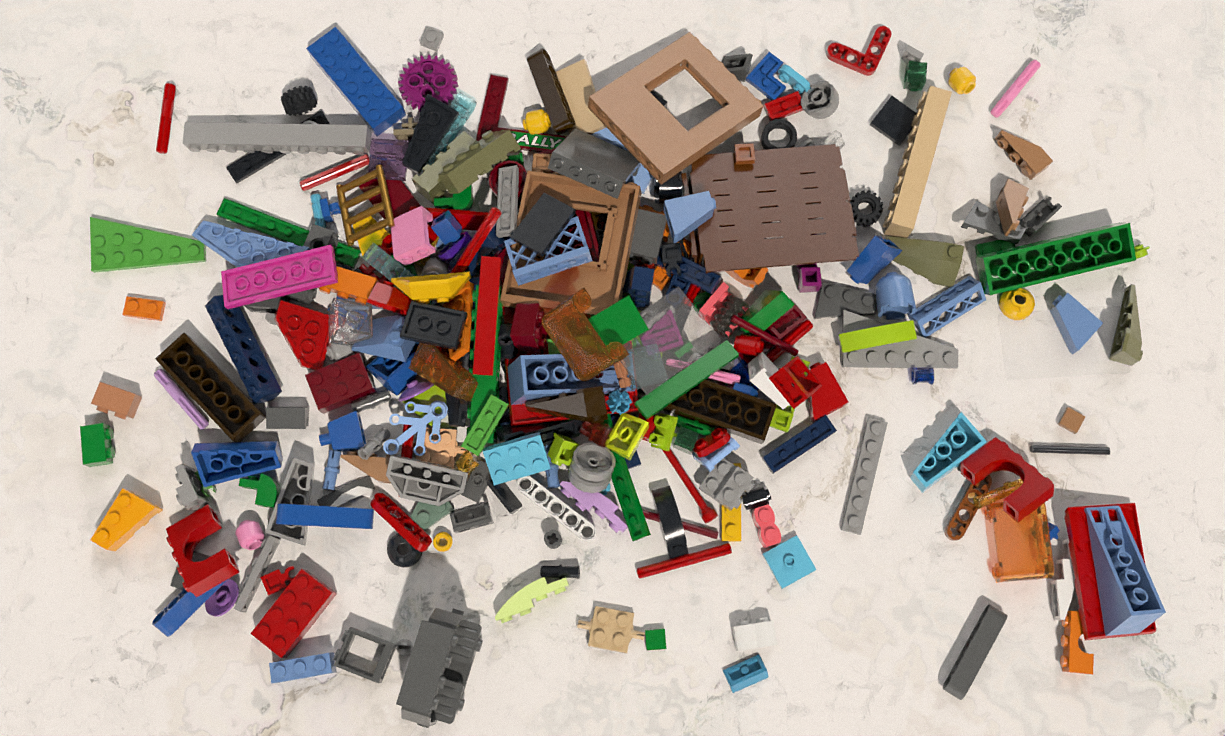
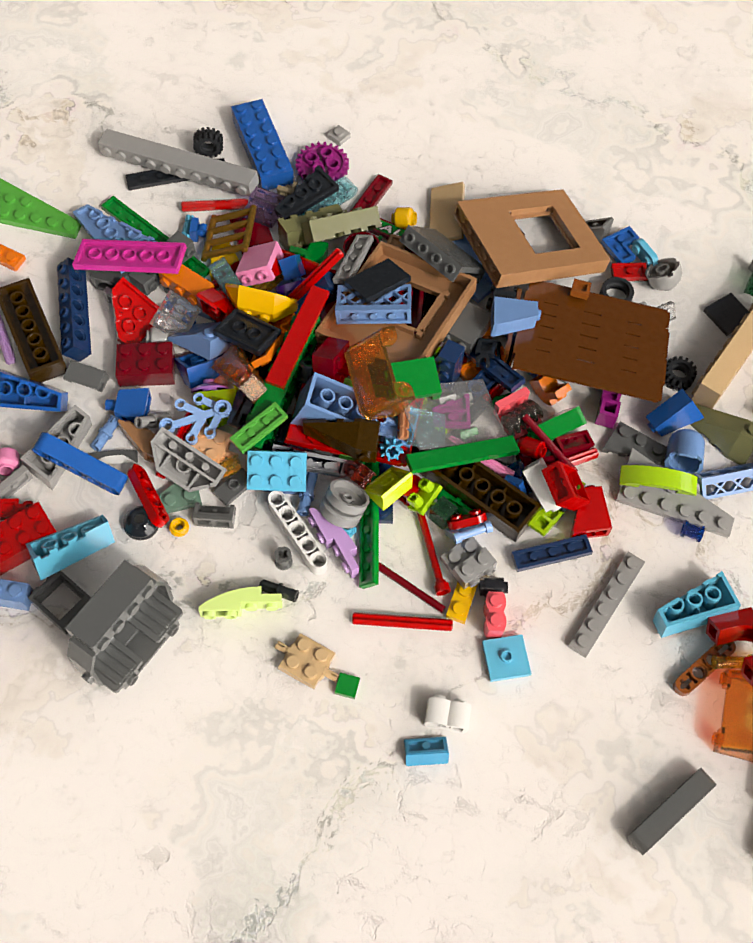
camera: 15 degrees right, 15 degrees down
red axle [156,83,176,154] -> none
green brick [238,473,281,508] -> none
dark grey pin [351,389,391,413] -> none
black slope [487,479,523,515] -> none
dark brown beam [527,48,576,135] -> none
lime brick [547,433,579,466] -> none
black arch [651,486,689,559] -> none
red beam [826,26,892,76] -> none
none -> medium azure wedge [26,515,115,580]

